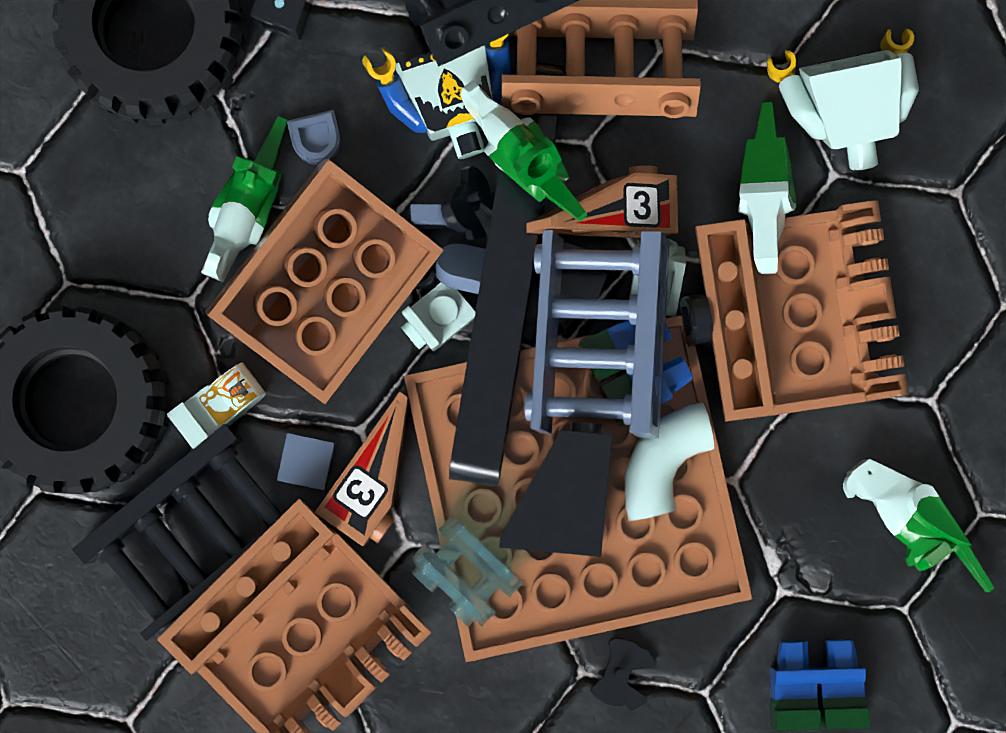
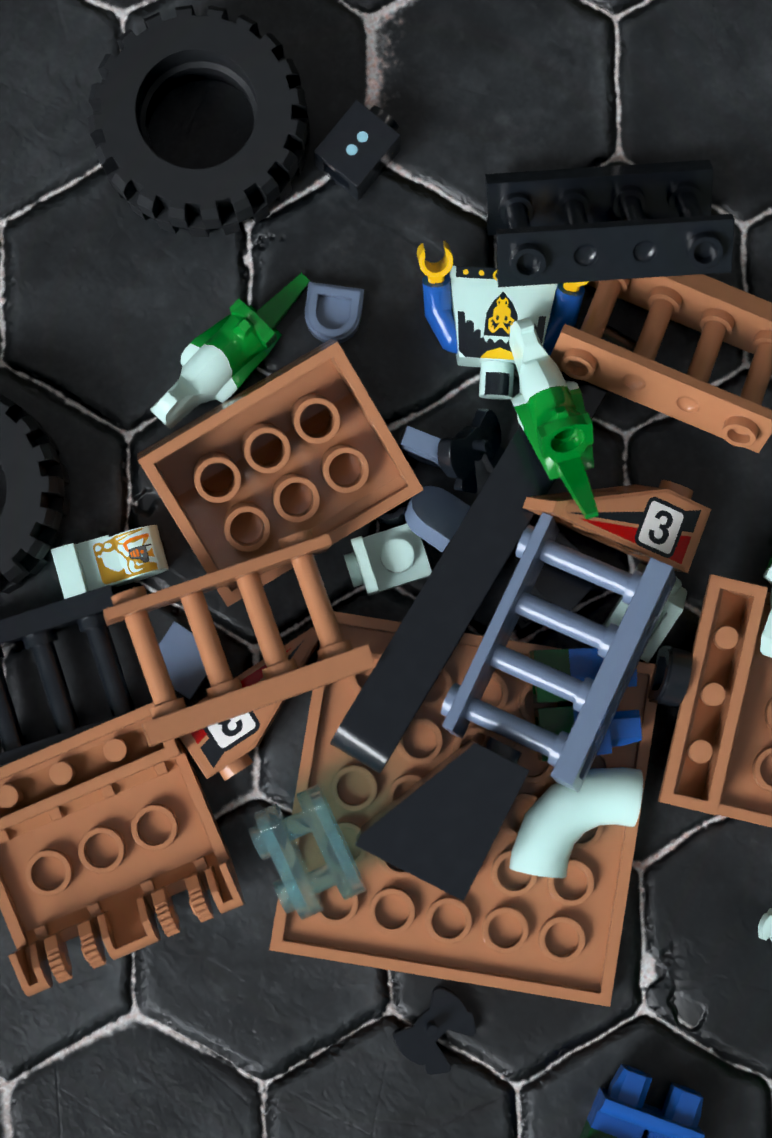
camera: 20 degrees right, 0 degrees up
none -> nougat fence [103,529,376,748]

